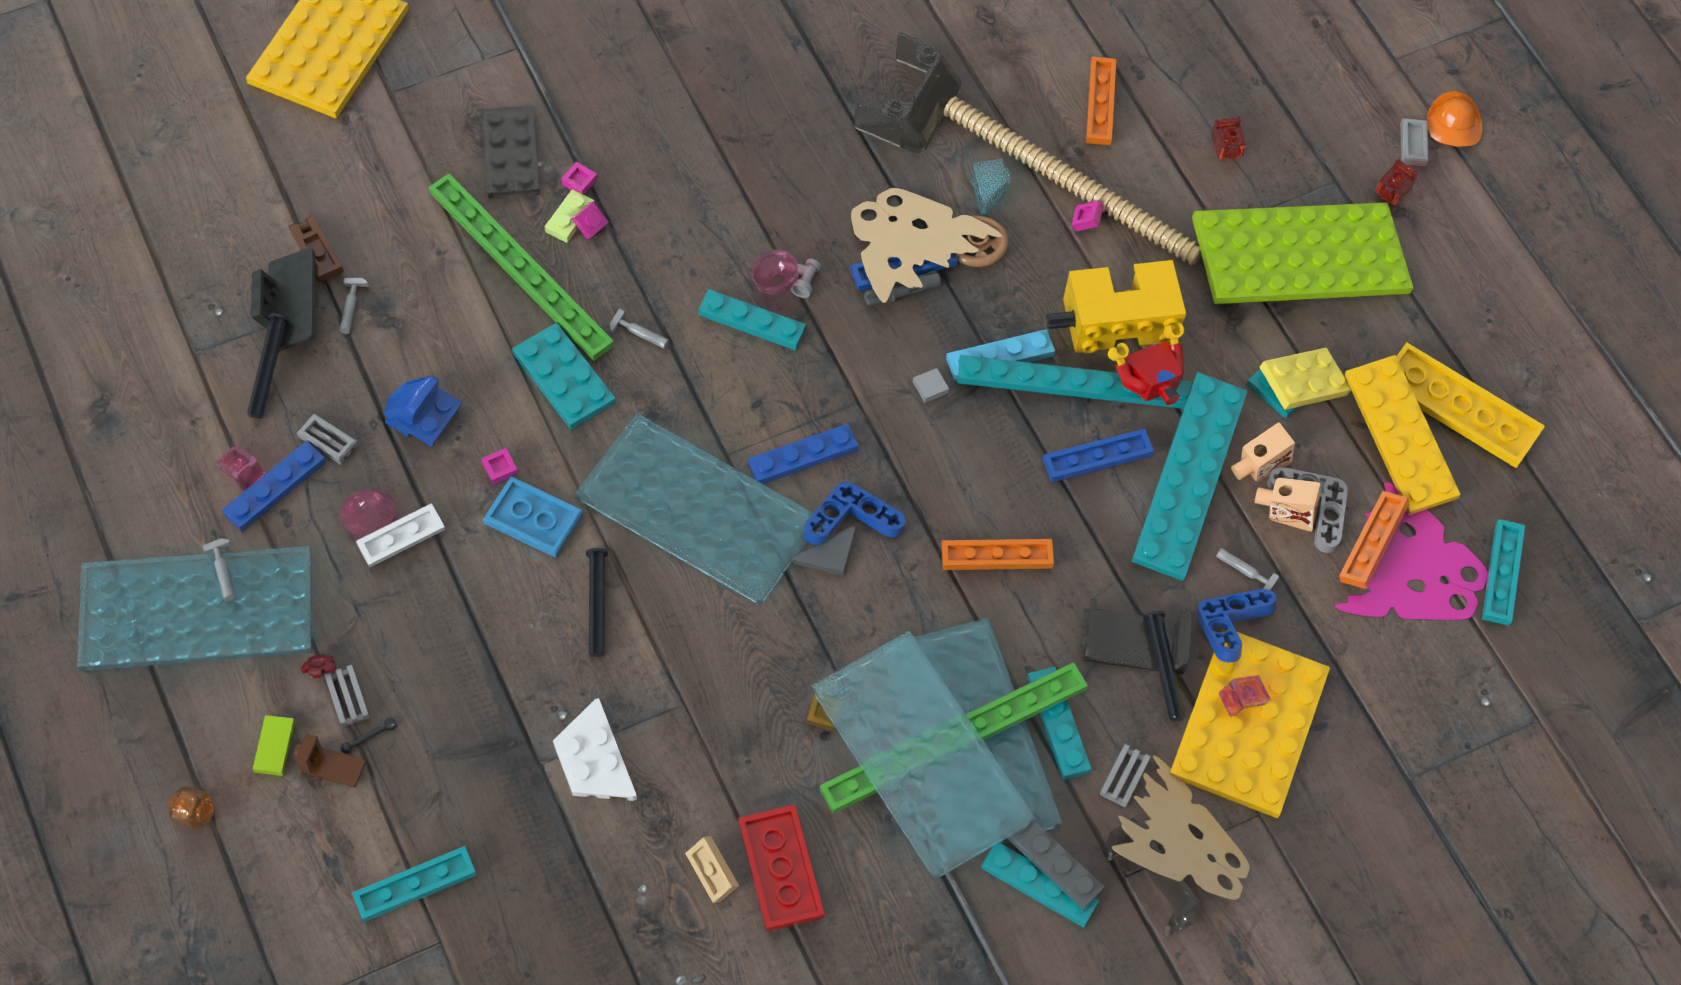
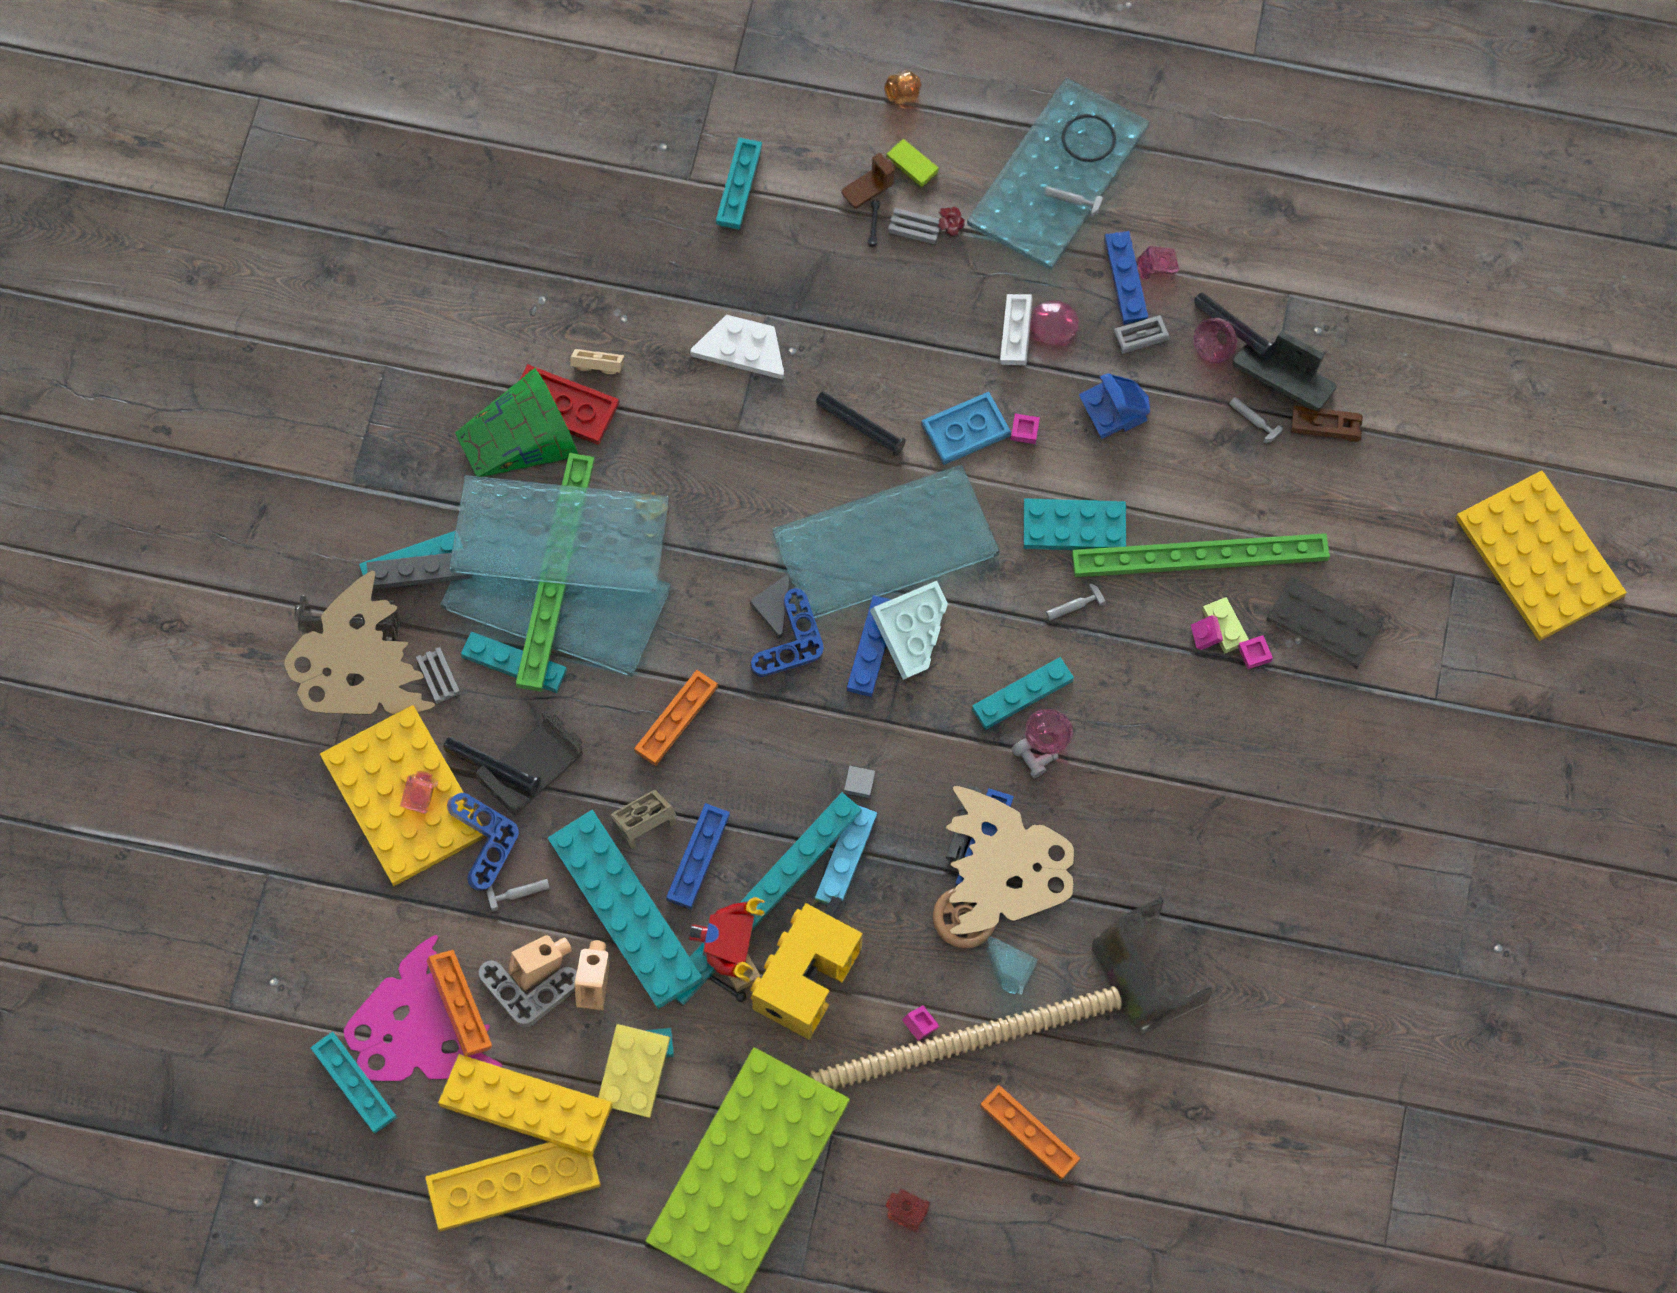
camera: 130 degrees right, 5 degrees up
none -> green wedge [455,368,578,478]
none -> dark tan piece [610,790,677,849]
none -> light aqua plate [870,581,948,680]
none -> black piece [1061,114,1116,162]
none -> clear pink piece [1193,318,1237,363]

